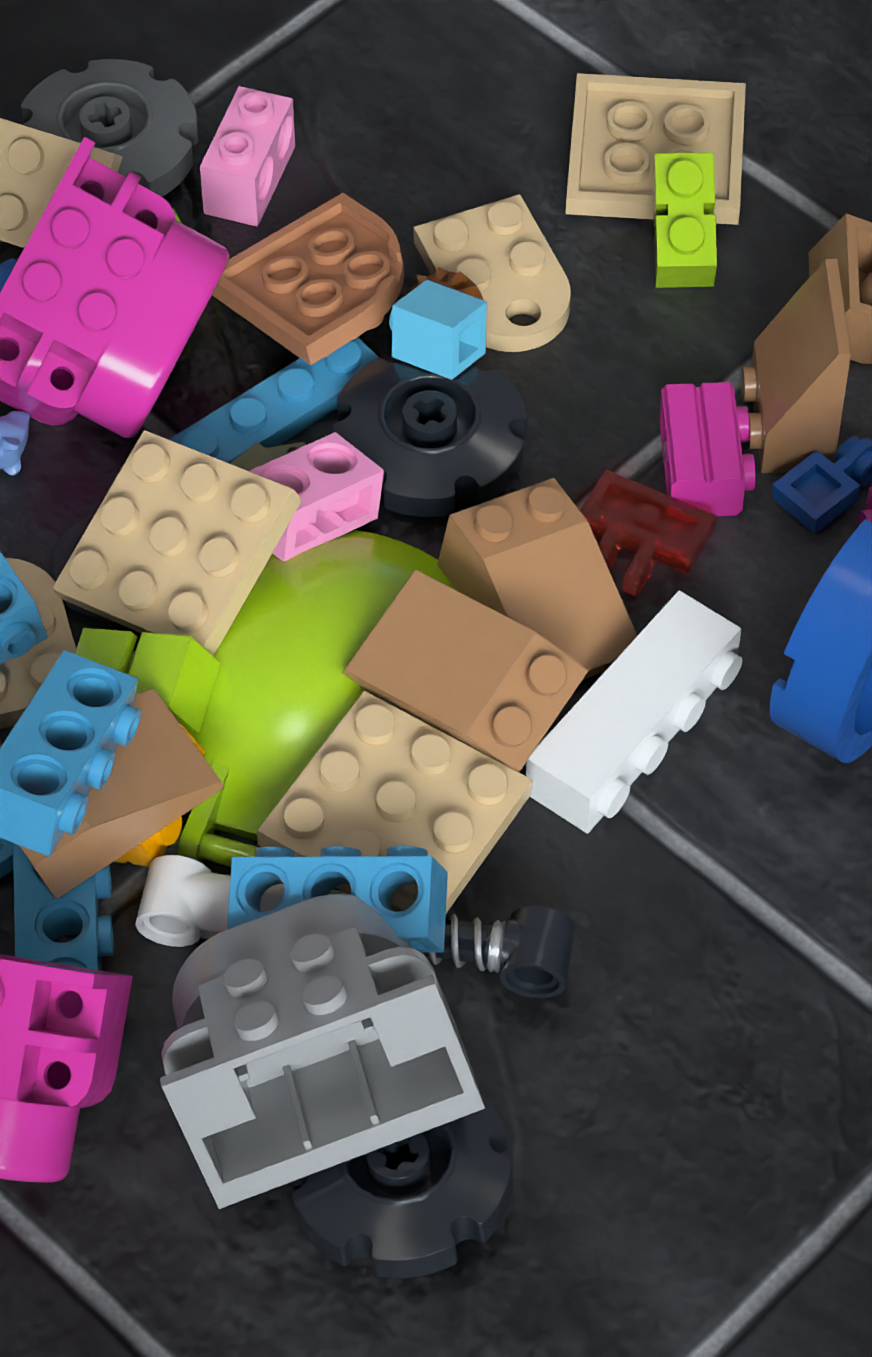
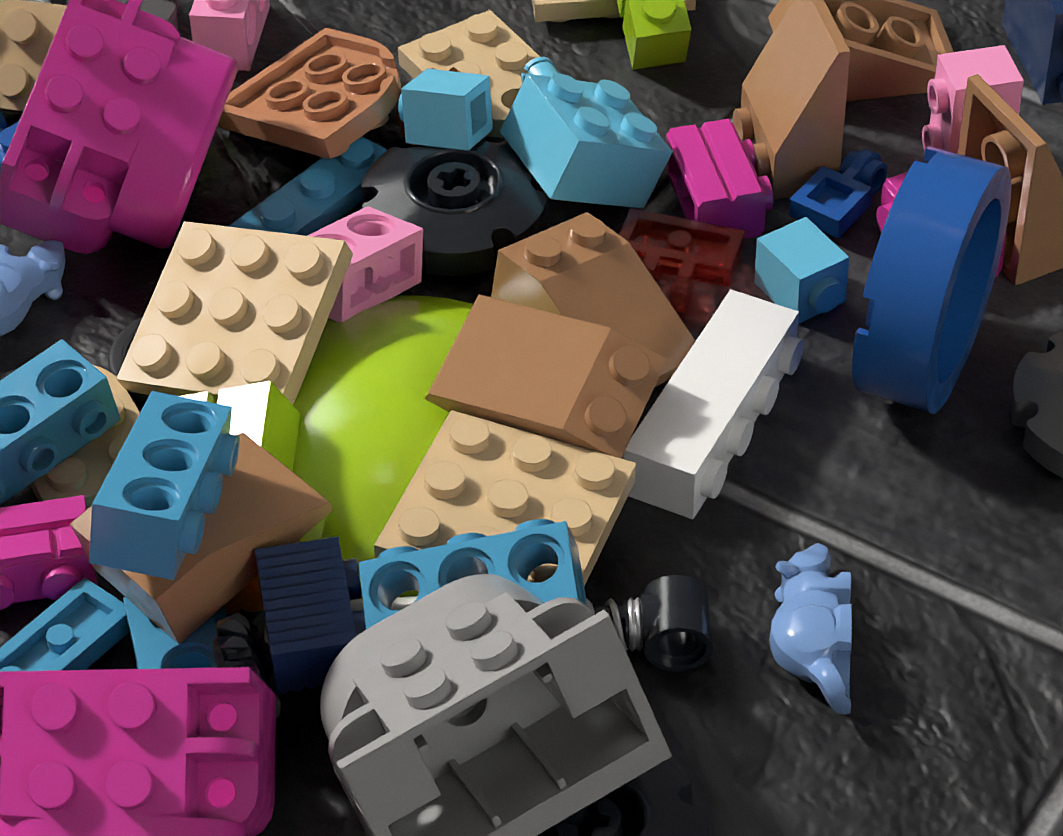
camera: 10 degrees left, 10 degrees down
none -> black gear [213,613,286,718]
none -> dark blue brick [255,536,366,695]
none -> medium azure brick [500,57,673,208]
none -> medium azure brick [754,217,850,324]
none -> medium blue animal [769,543,852,715]

